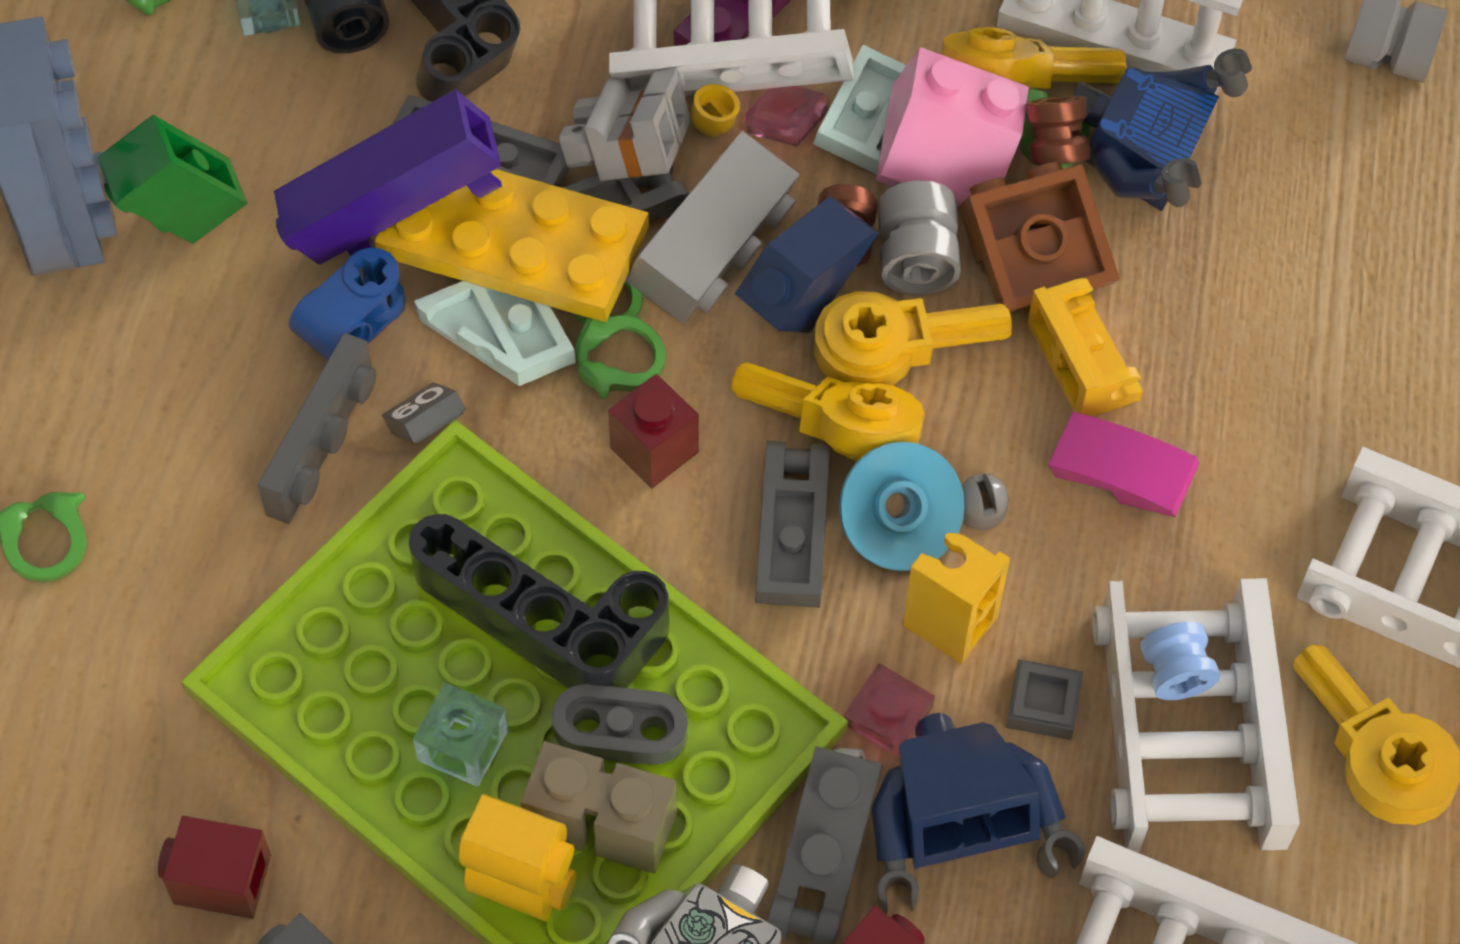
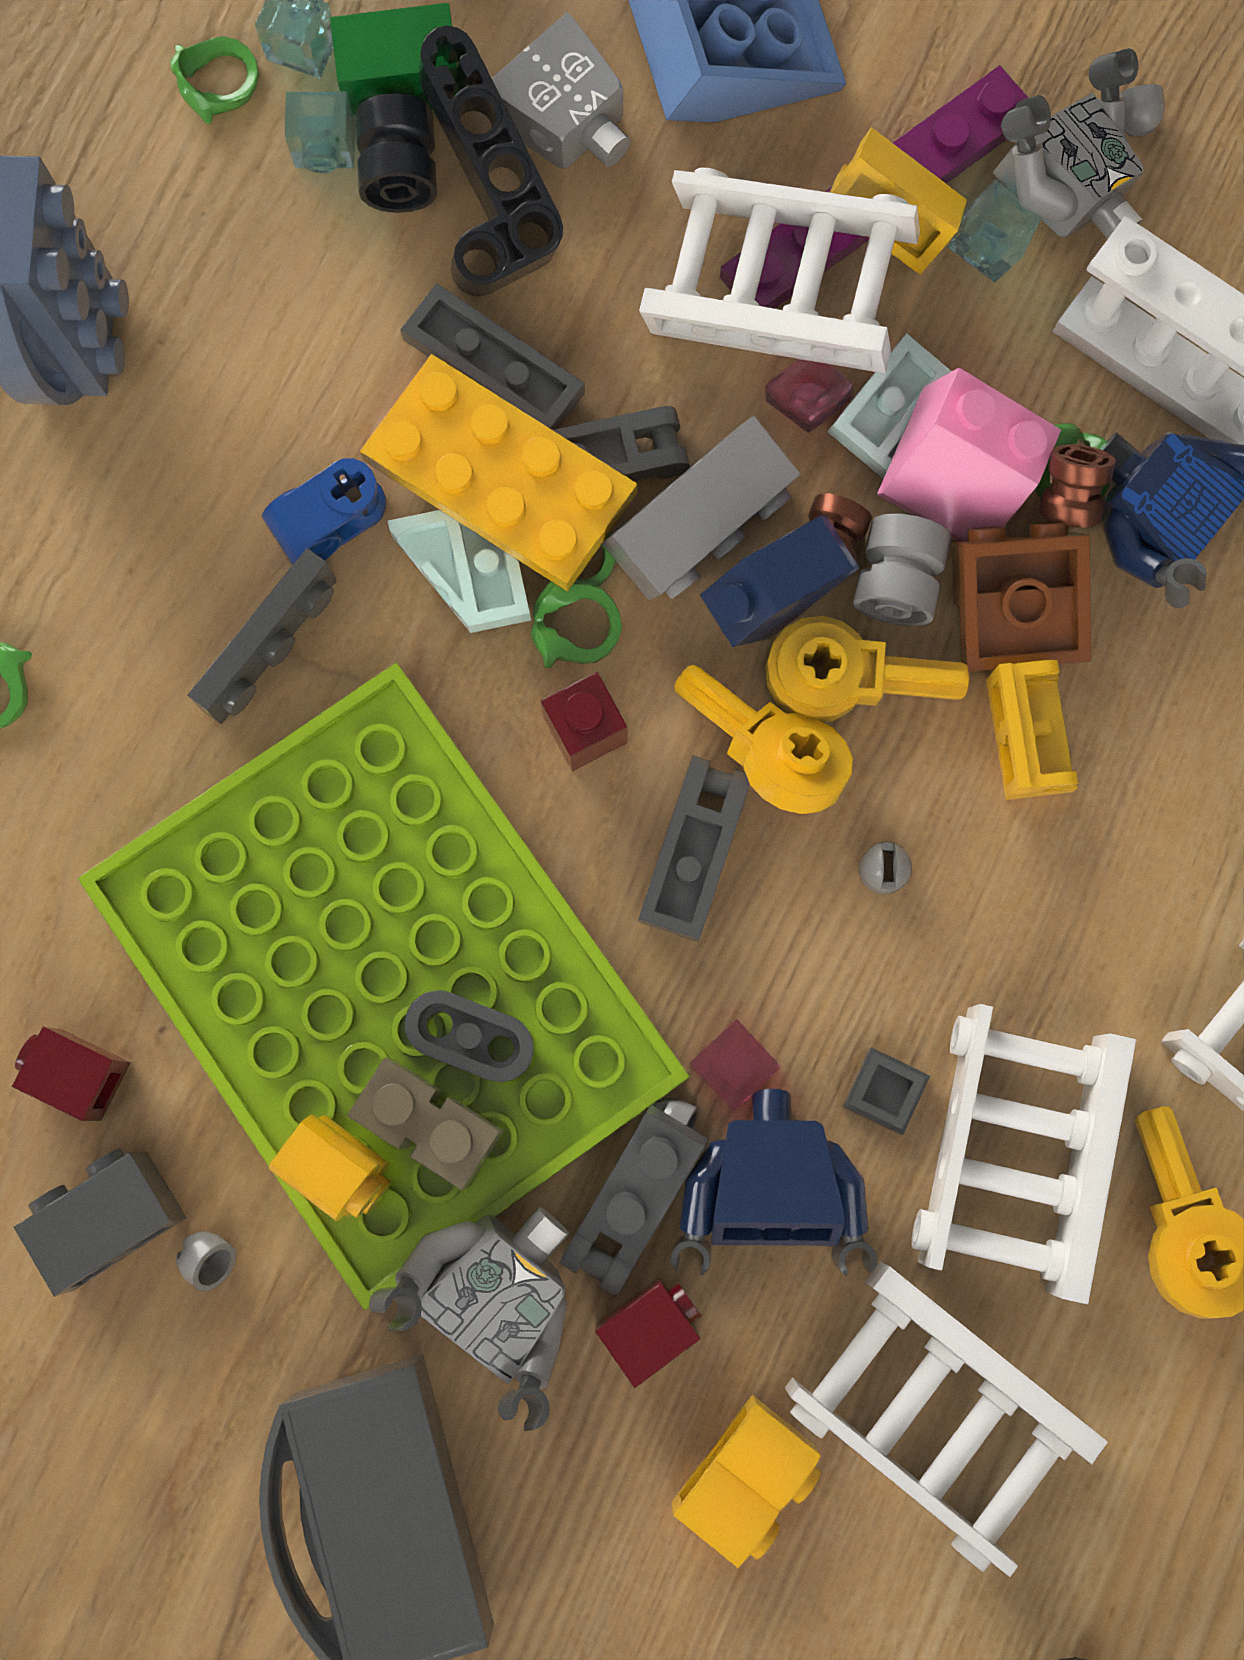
camera: 15 degrees right, 20 degrees up
green brick [98,115,248,244] -> none
dark purple brick [274,89,502,265] -> none
dark grey tile [382,382,466,443] -> none
black beam [409,514,669,688] -> none
clear light blue plate [413,682,509,787] -> none
light grey hips [559,67,691,181] -> none
yellow hinge [690,84,740,137] -> none
medium azure dish [839,442,965,571] -> none
yellow hinge [903,533,1010,665] -> none
yellow piece [941,27,1126,89] -> none
dark pink slope [1048,412,1200,517] -> none
light blue wheel [1140,622,1221,700] -> none

